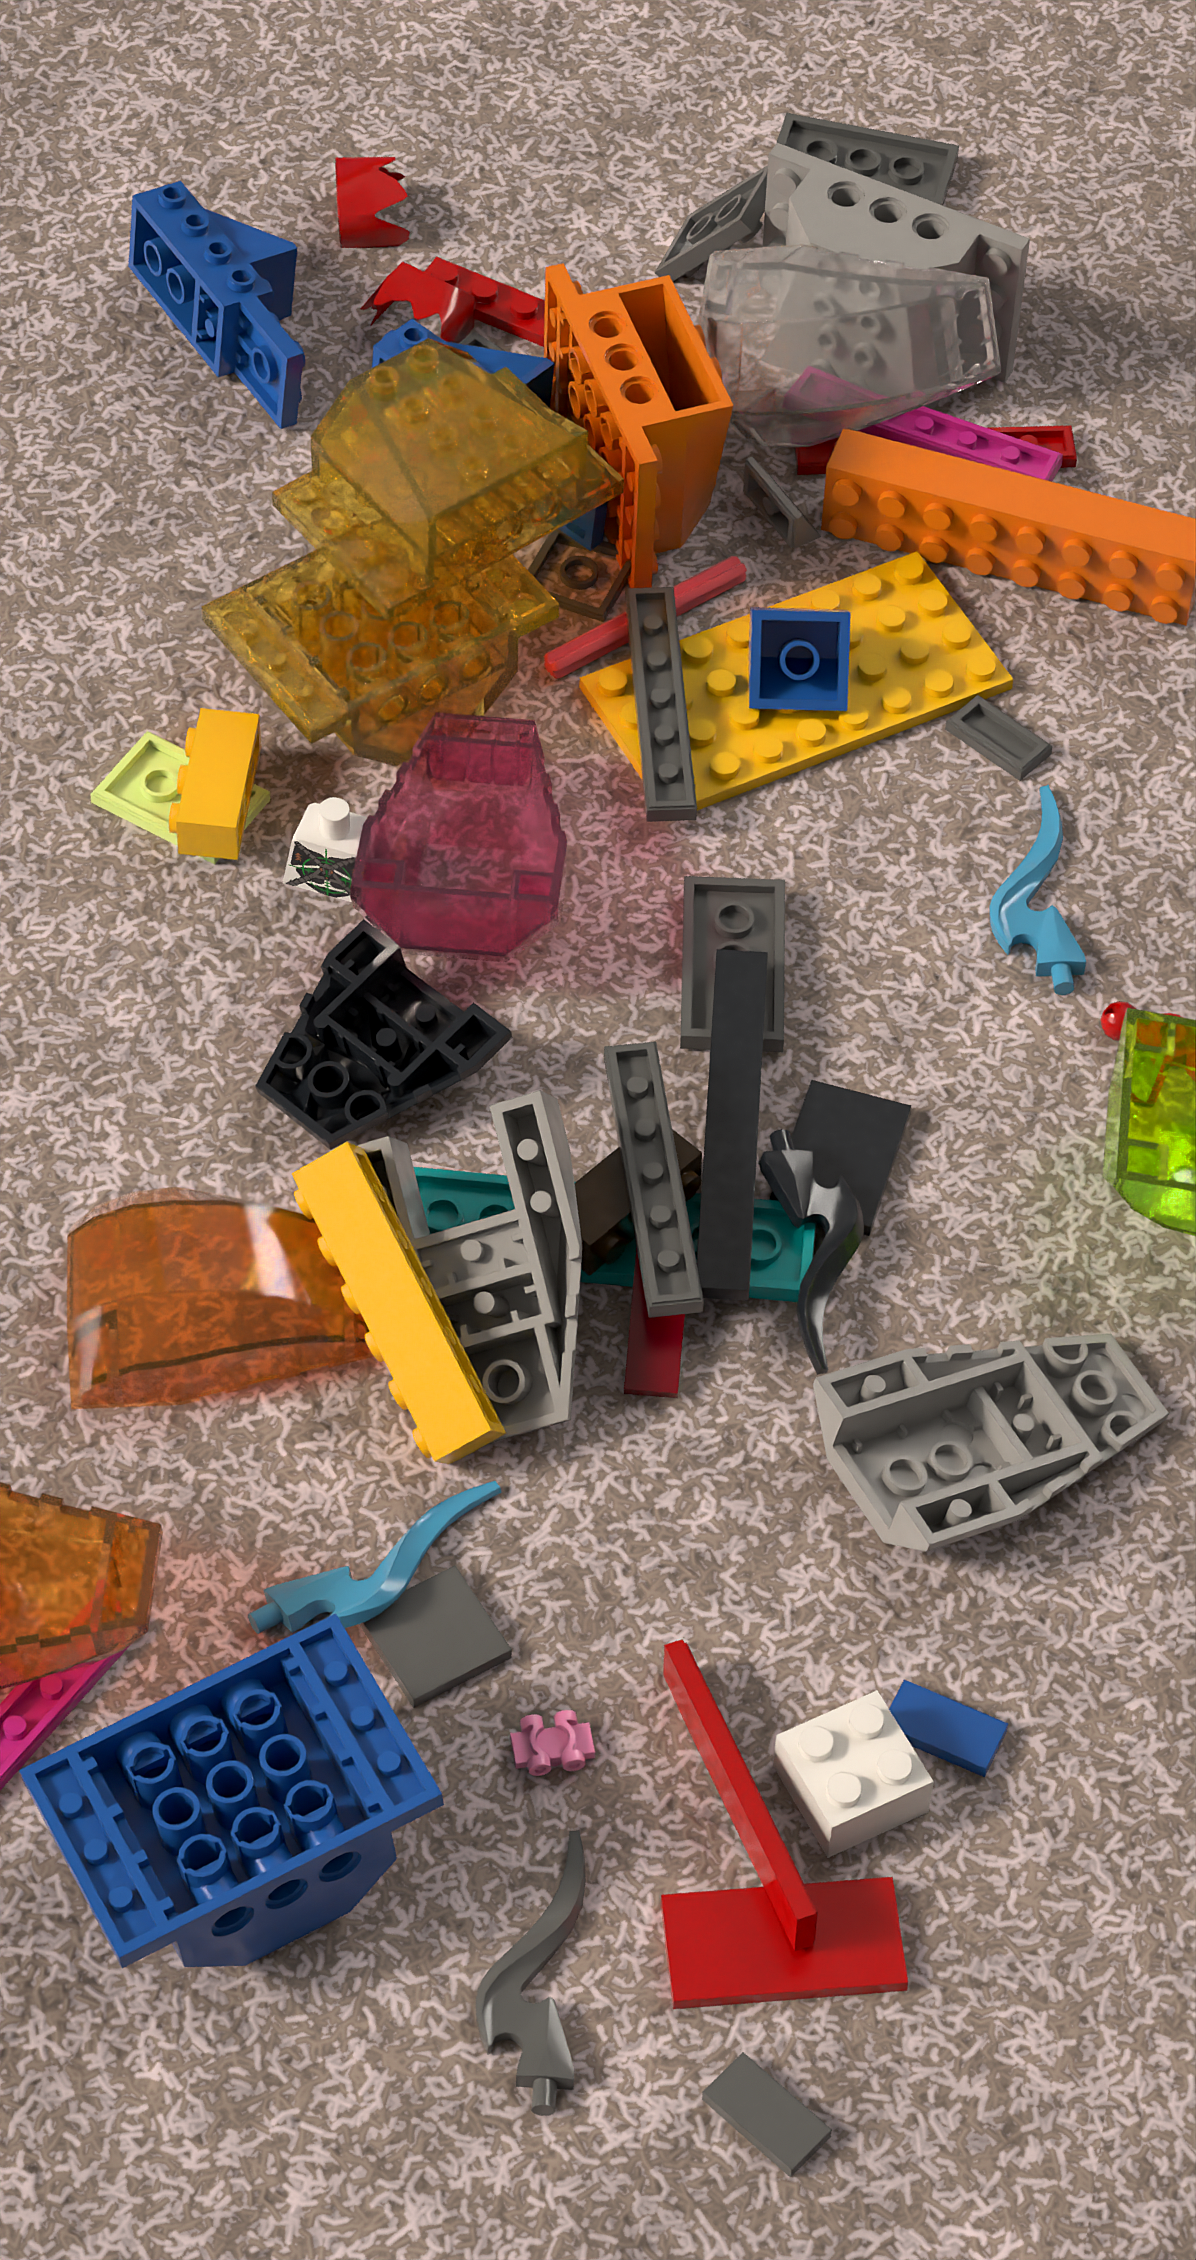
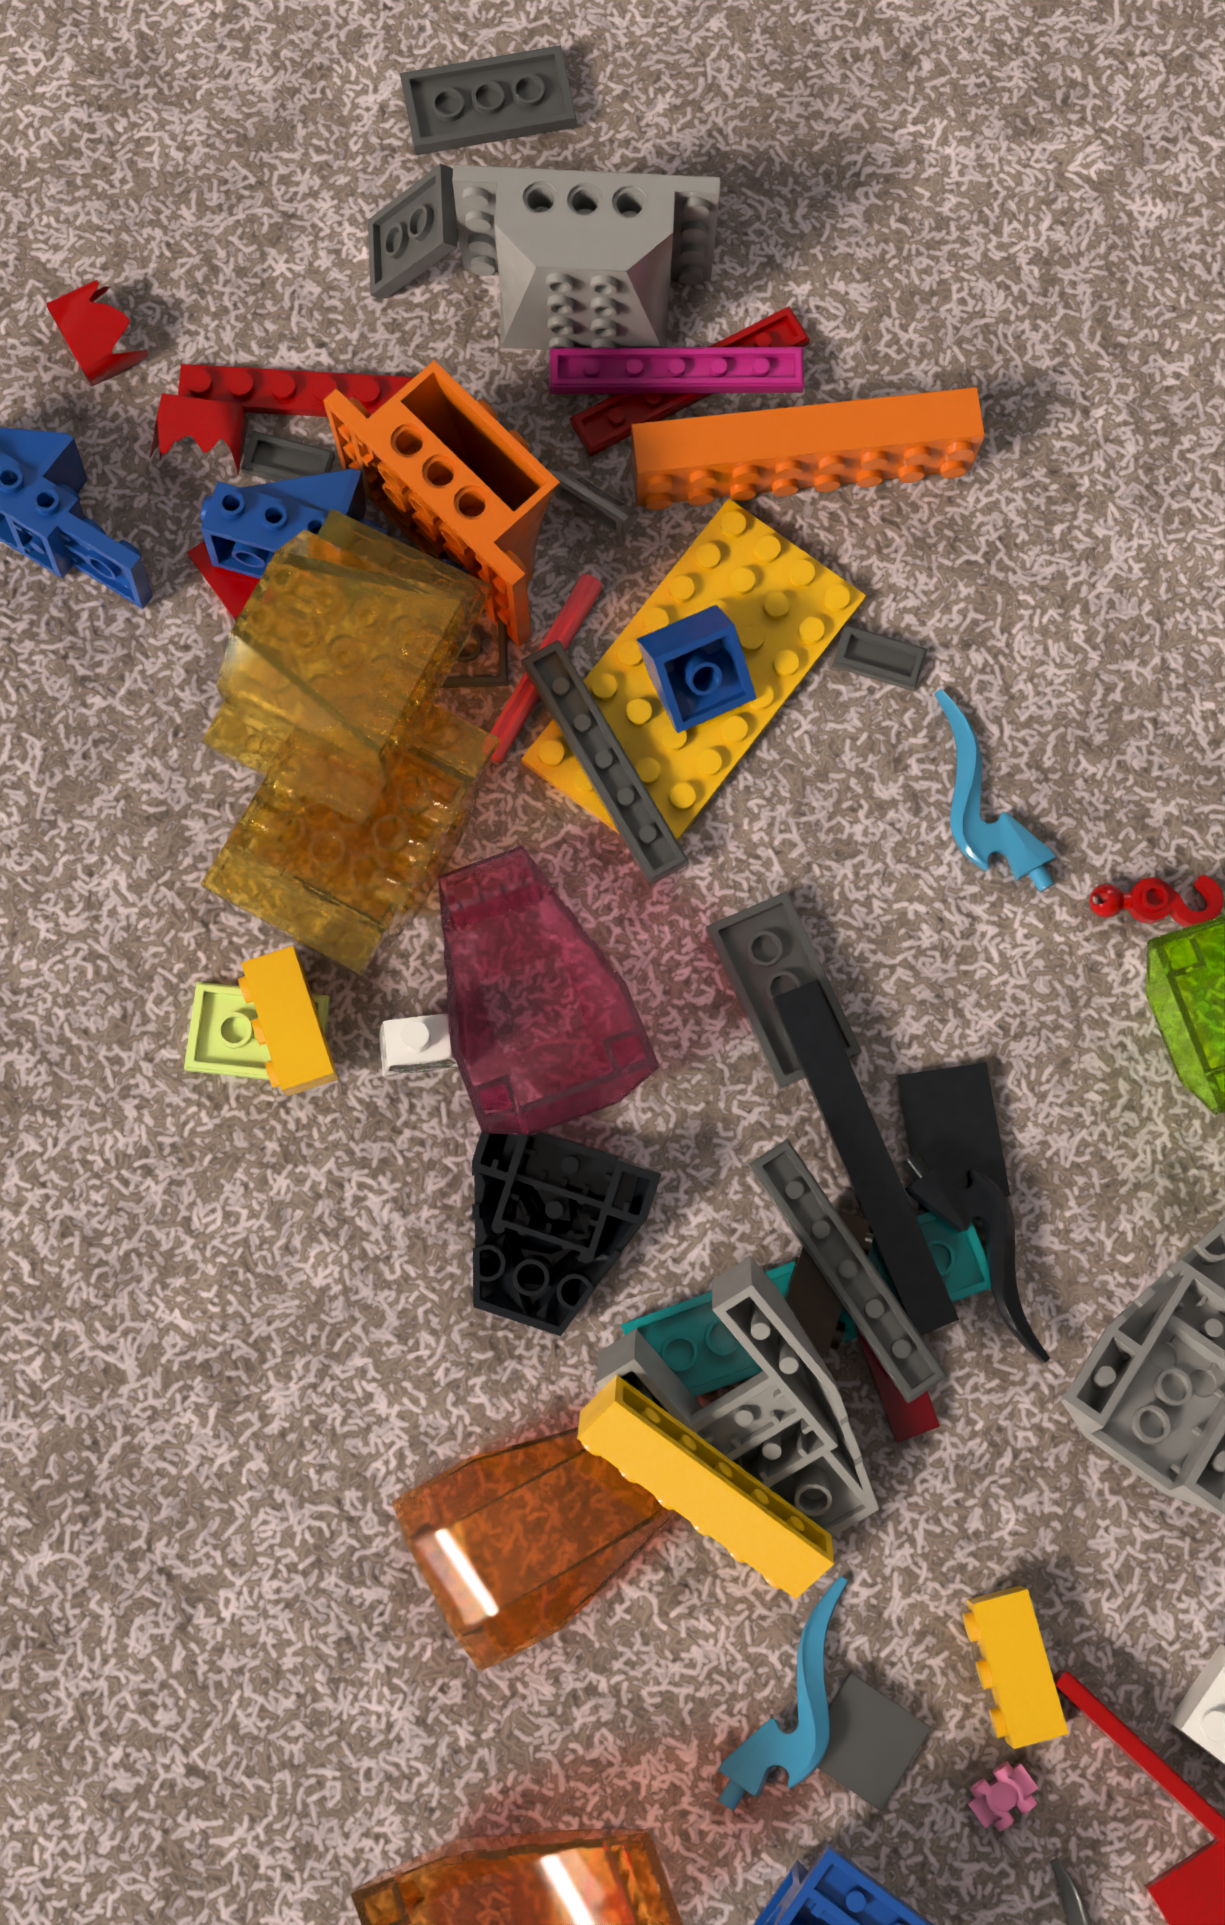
camera: 25 degrees left, 25 degrees up
clear windscreen [699,244,1001,447] -> none
none -> yellow brick [962,1585,1069,1749]

